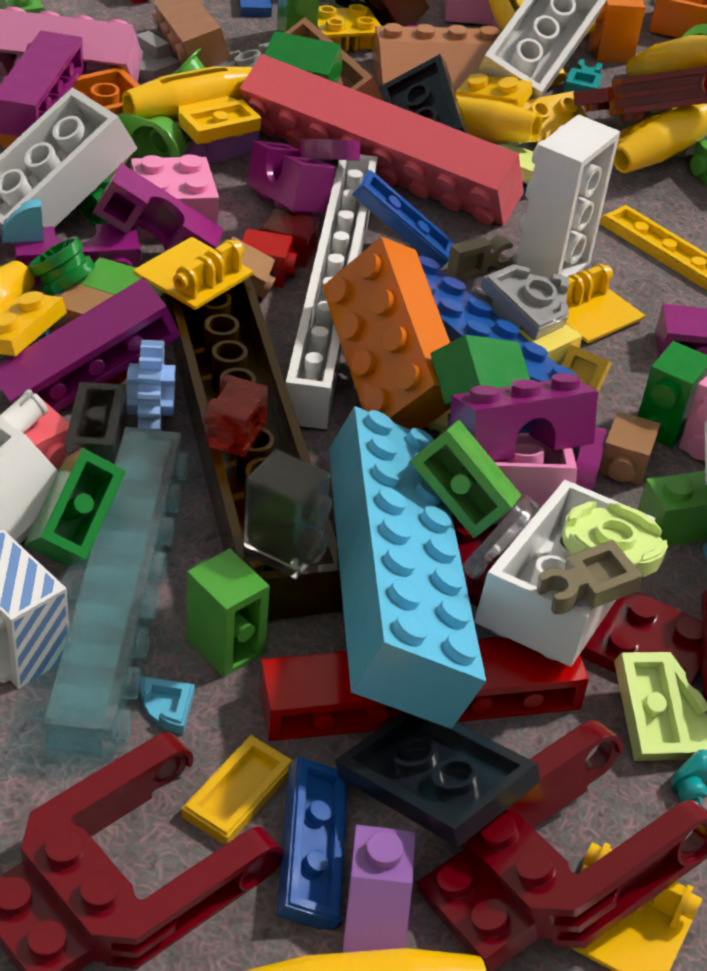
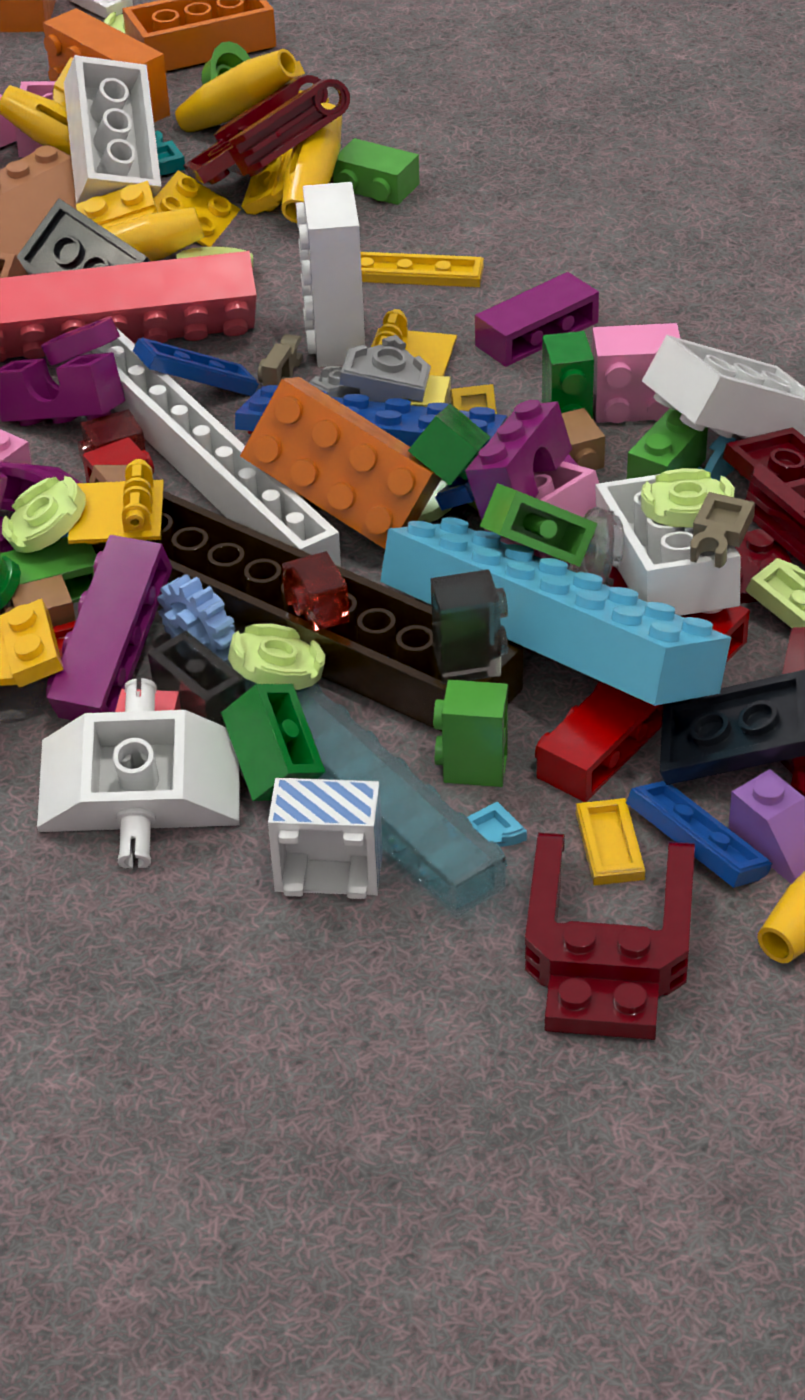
camera: 35 degrees left, 0 degrees up
none -> yellowish green tile [2,476,86,553]
none -> yellowish green tile [228,624,325,690]

